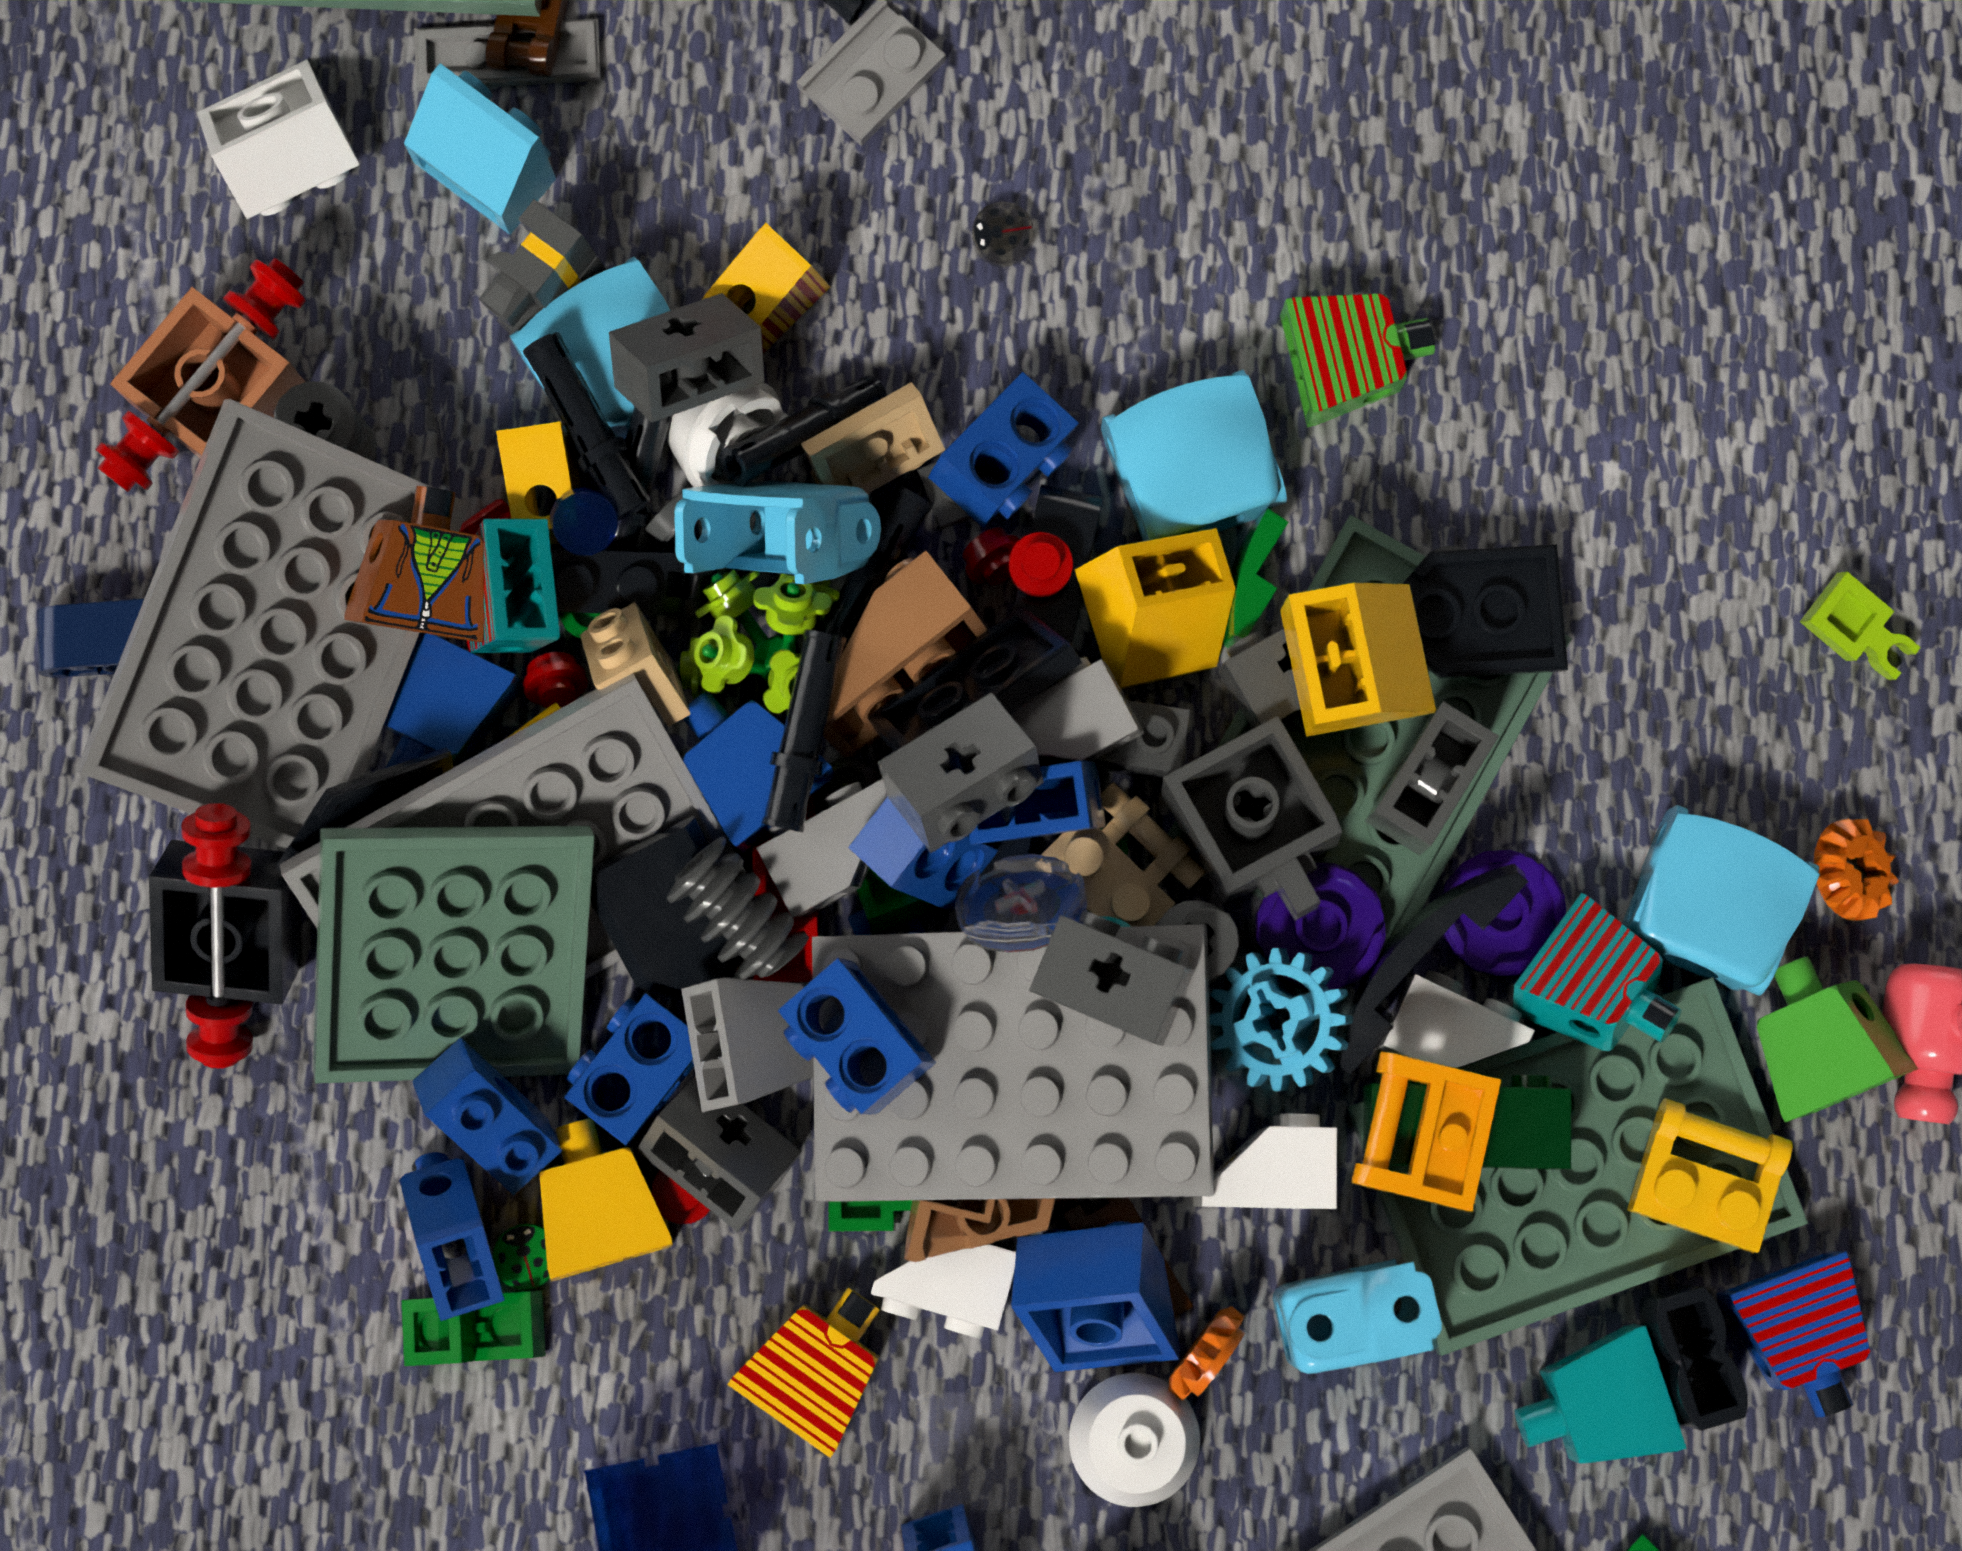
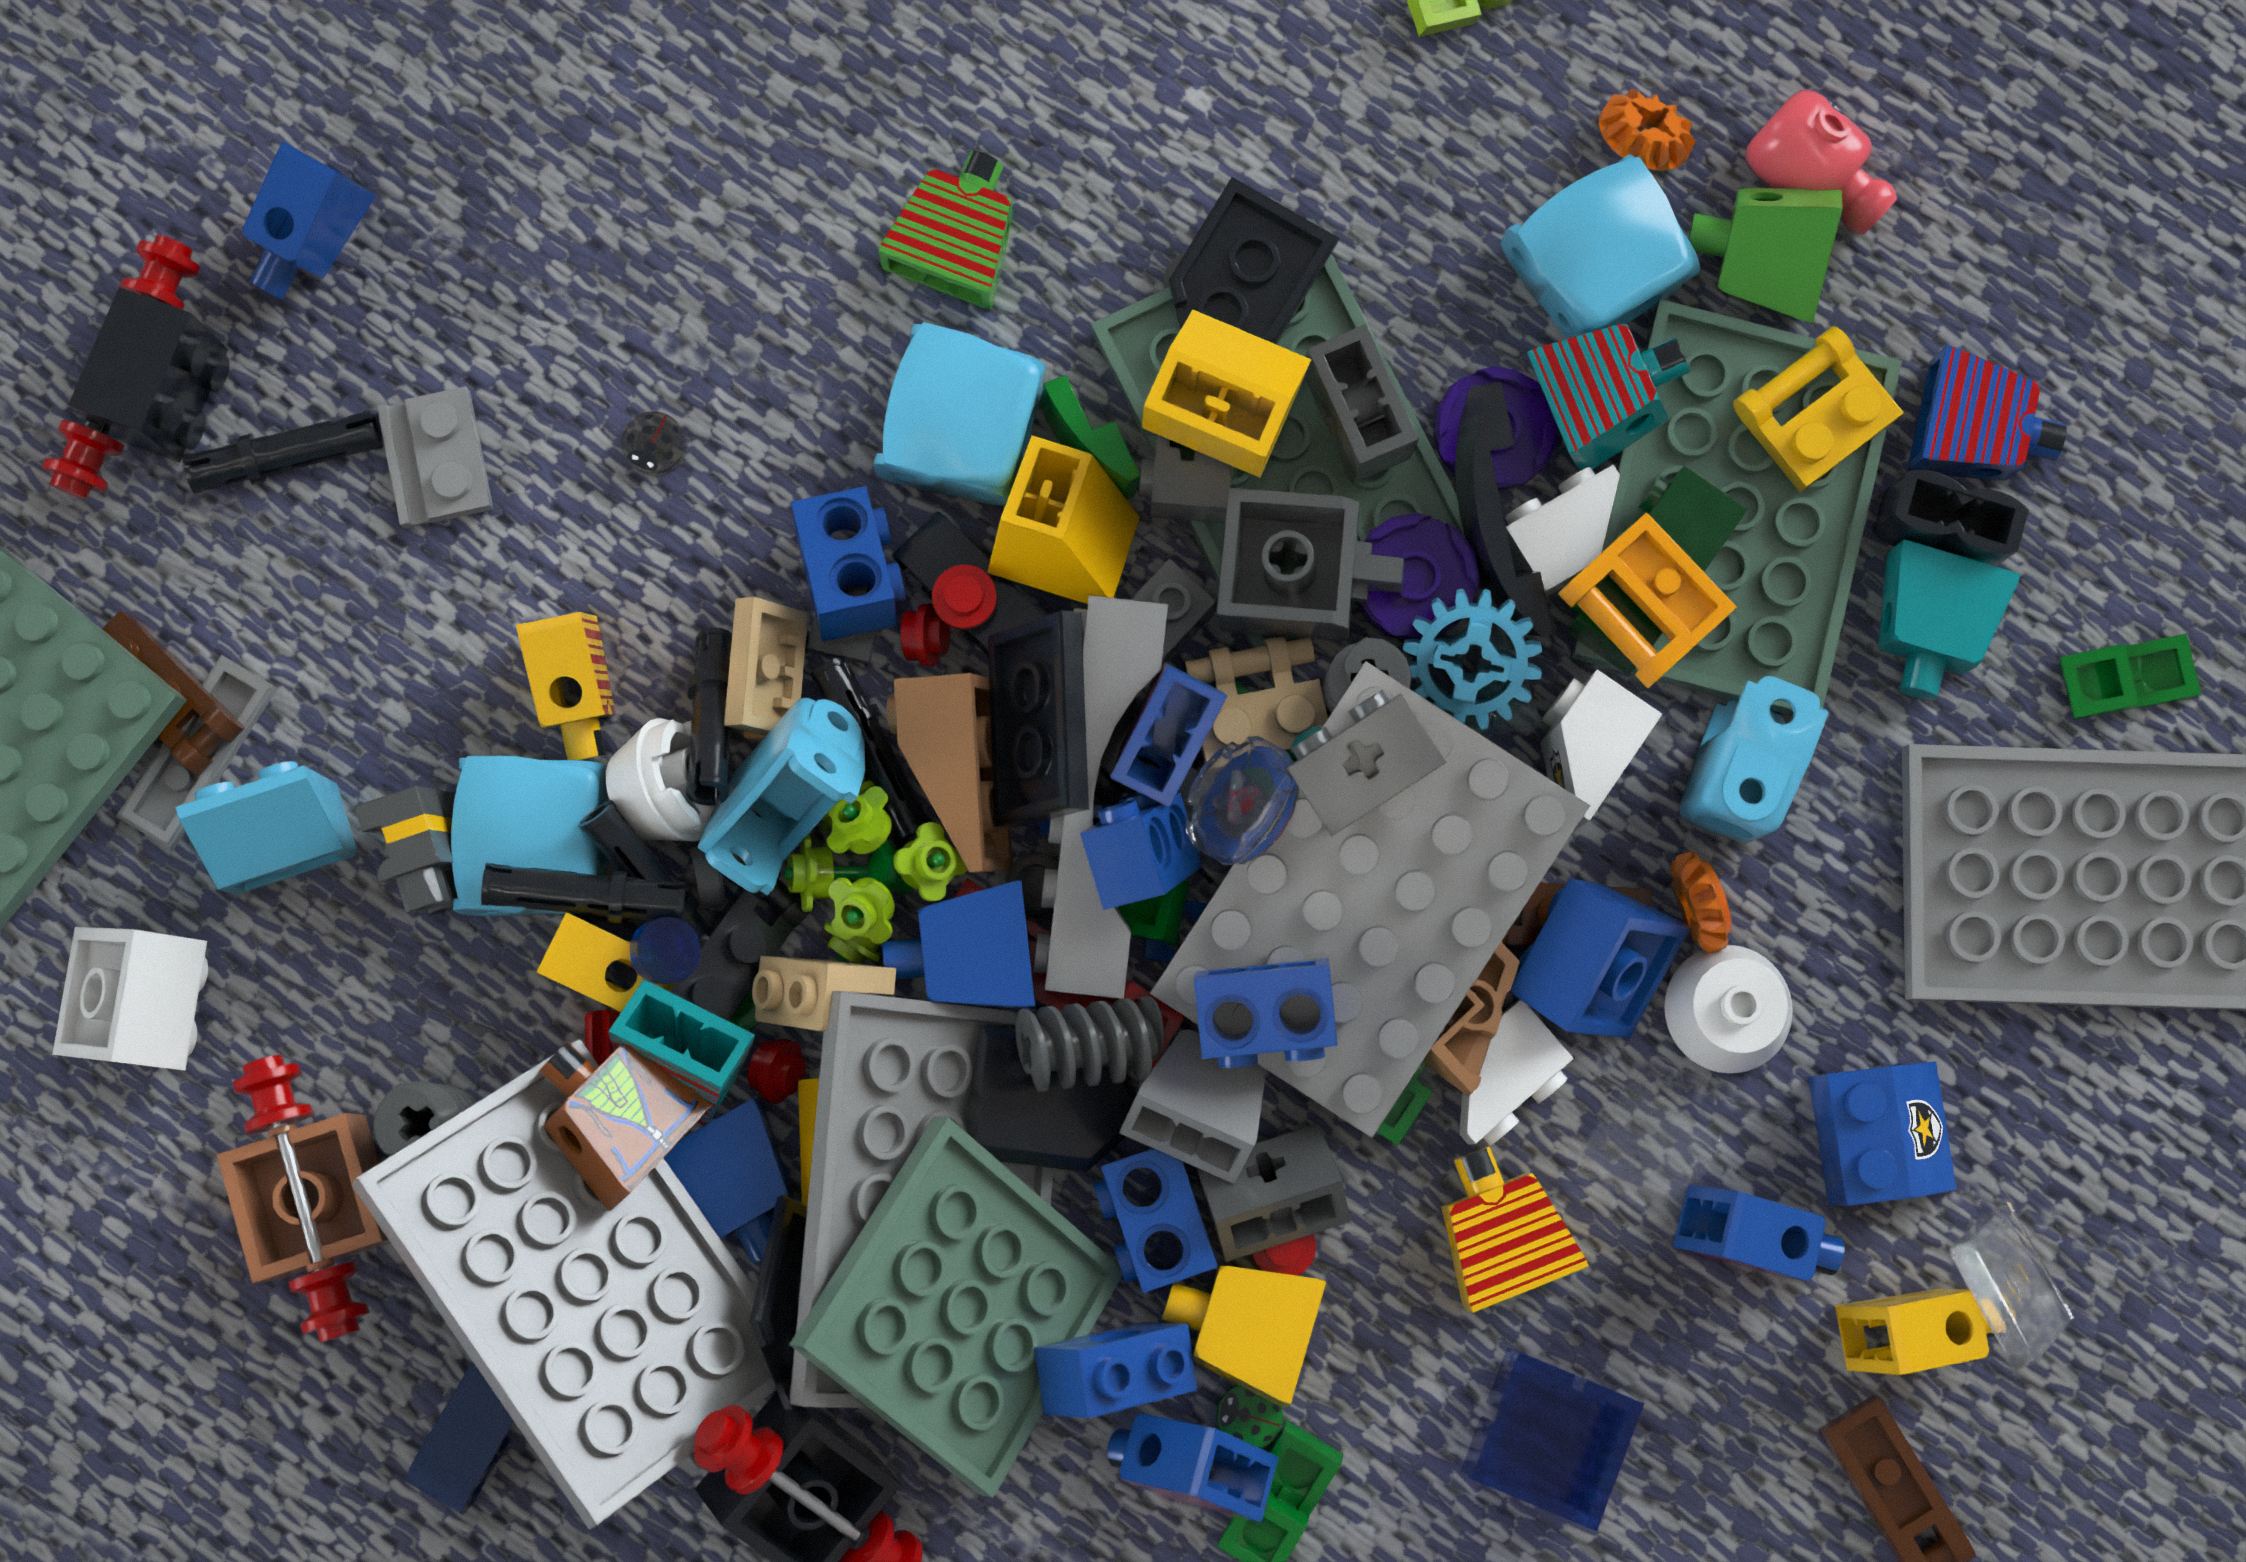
camera: 60 degrees left, 0 degrees up
dark grey brick [609,293,765,423] -> none
black pin [762,629,846,833] -> none
dark grey brick [878,692,1044,853] -> none

